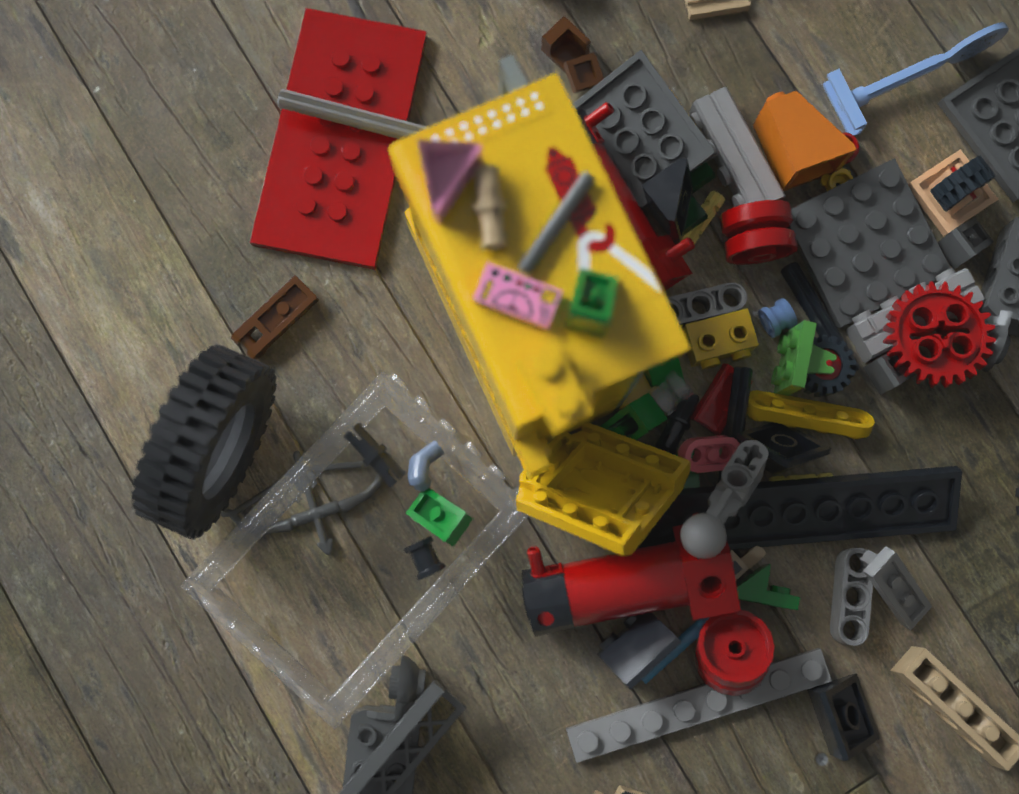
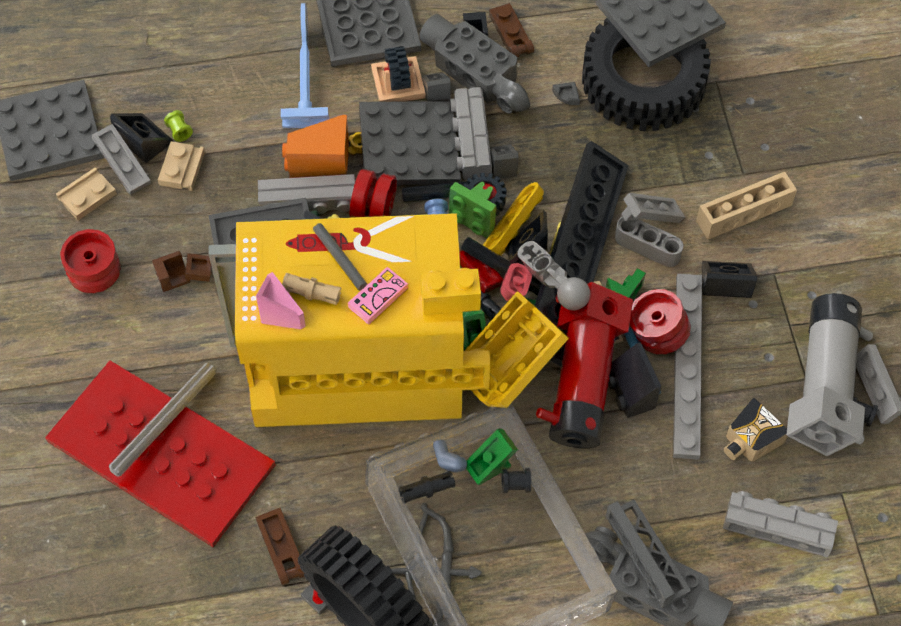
camera: 65 degrees left, 20 degrees down
green slope [565,268,619,337] -> none
red gear [883,281,996,388] -> none

